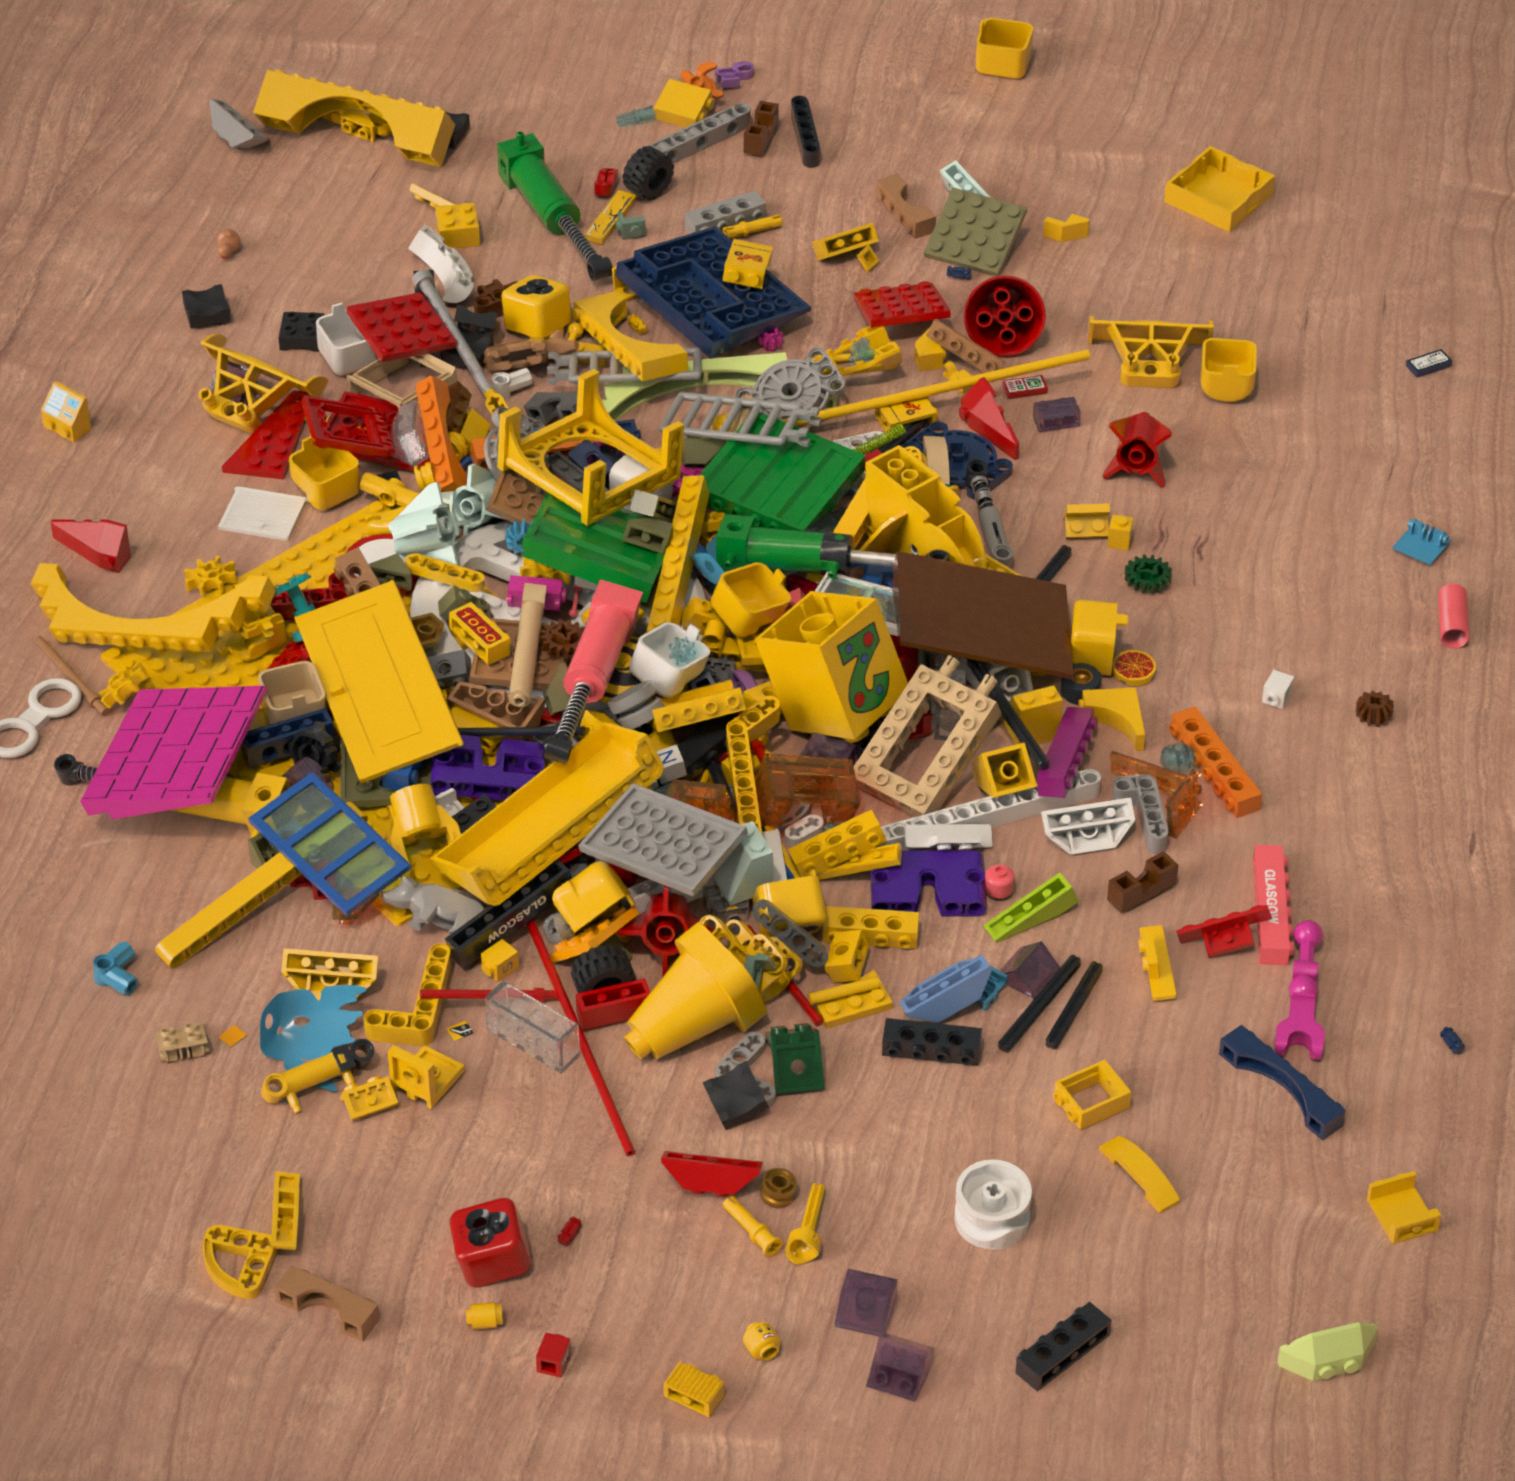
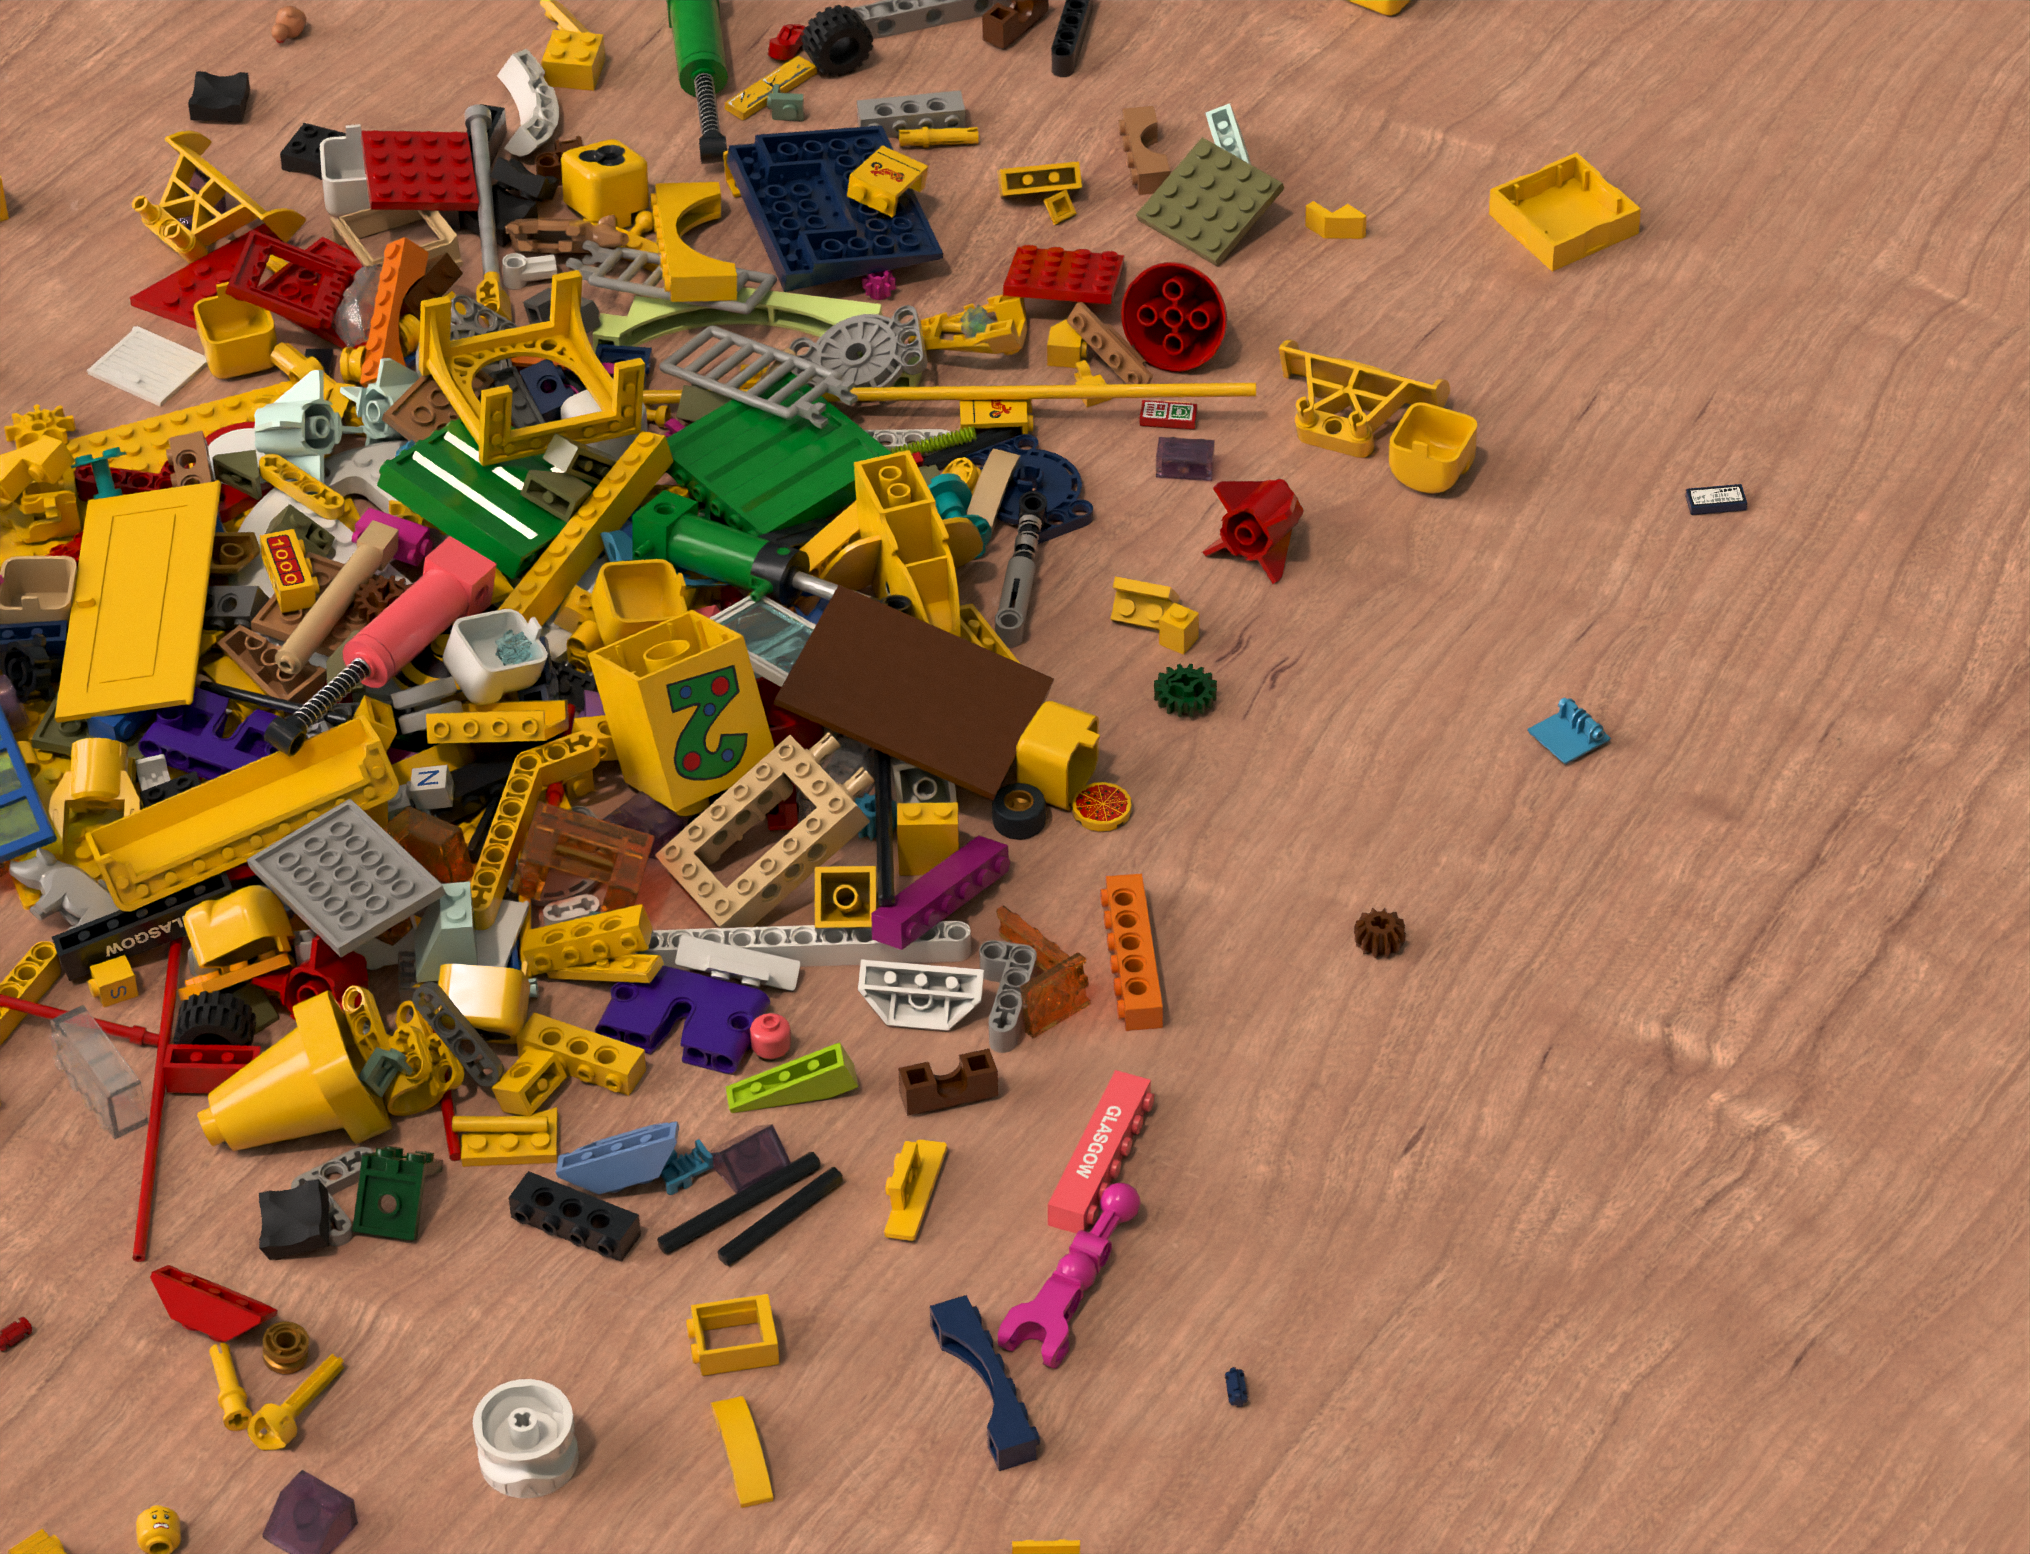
camera: 20 degrees right, 0 degrees up
sticker [446,1021,473,1041] -> none
yellow piece [627,314,648,335] -> none
dark blue piece [946,266,971,280] -> none
red wedge [959,377,1019,460] -> none
black axle [1035,545,1072,581] -> none
yellow arch [1078,687,1145,751] -> none
clear light blue head [1160,743,1194,774] -> none
red bracket [1176,905,1272,958] -> none
white brick [1262,670,1294,709] -> none
coral piece [1438,584,1469,648] -> none

